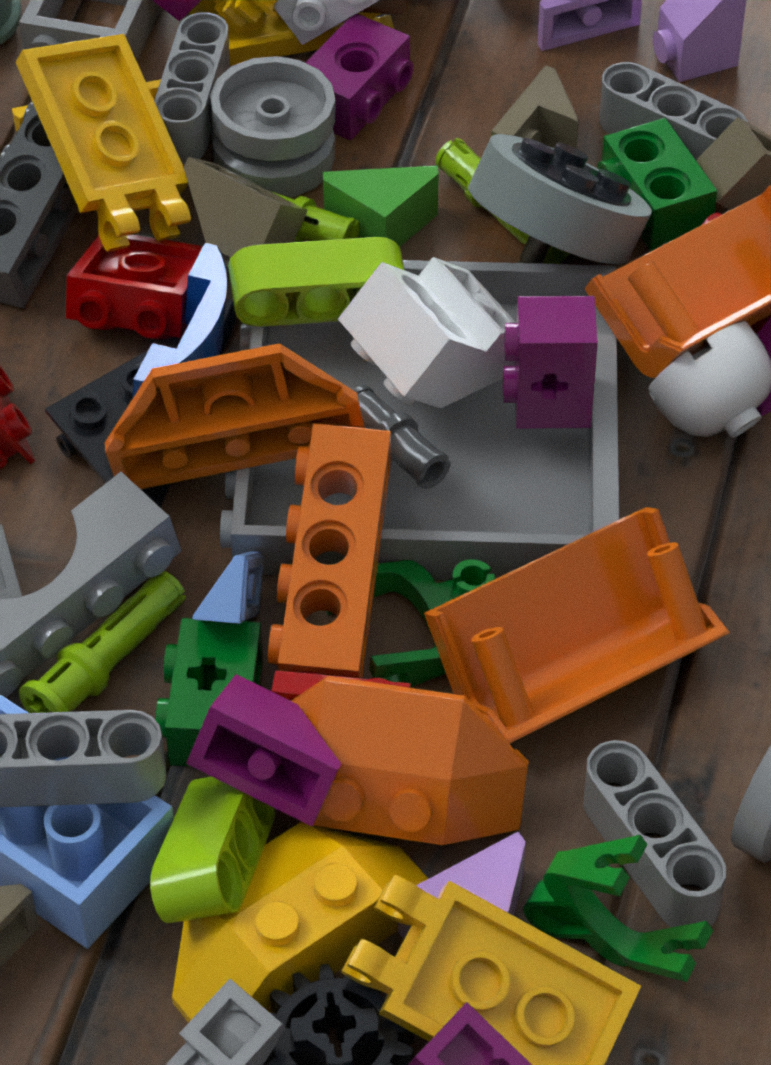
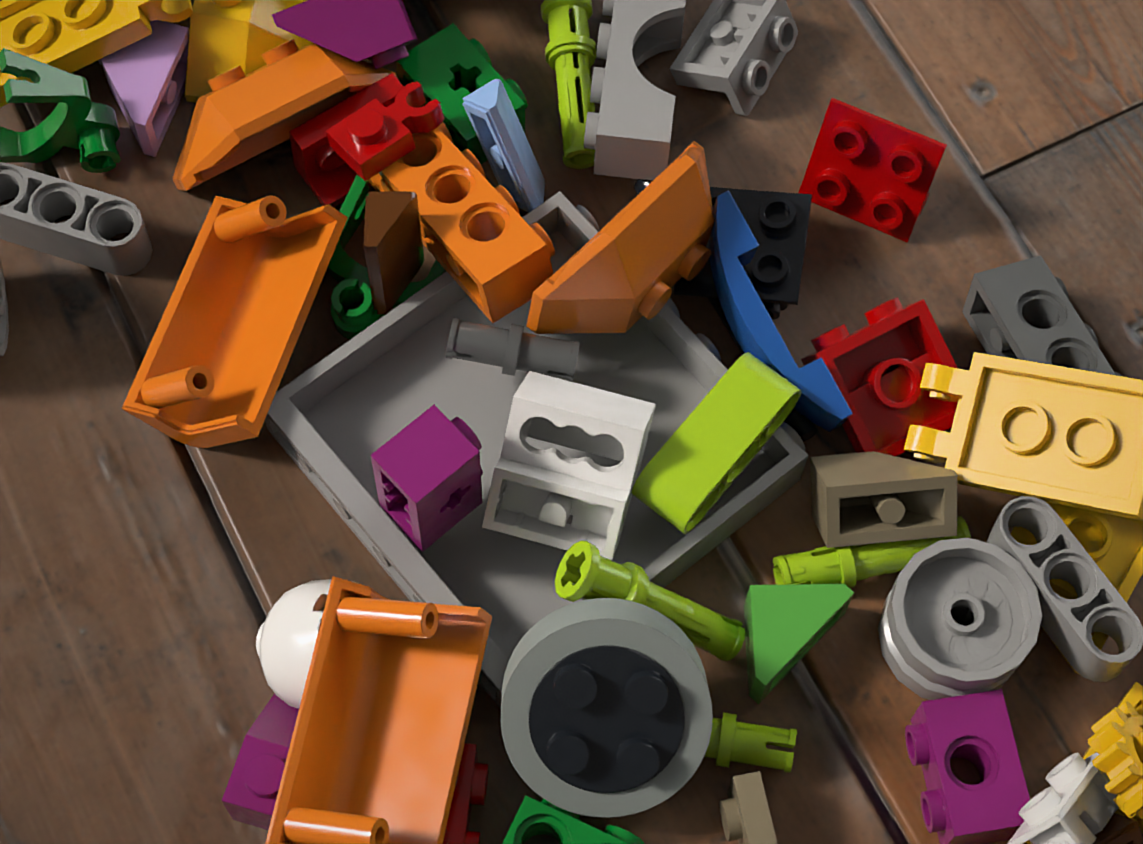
camera: 135 degrees right, 15 degrees up
none -> red plate [325,81,444,182]
none -> reddish brown slope [364,191,424,314]
none -> lime pin [555,540,745,661]

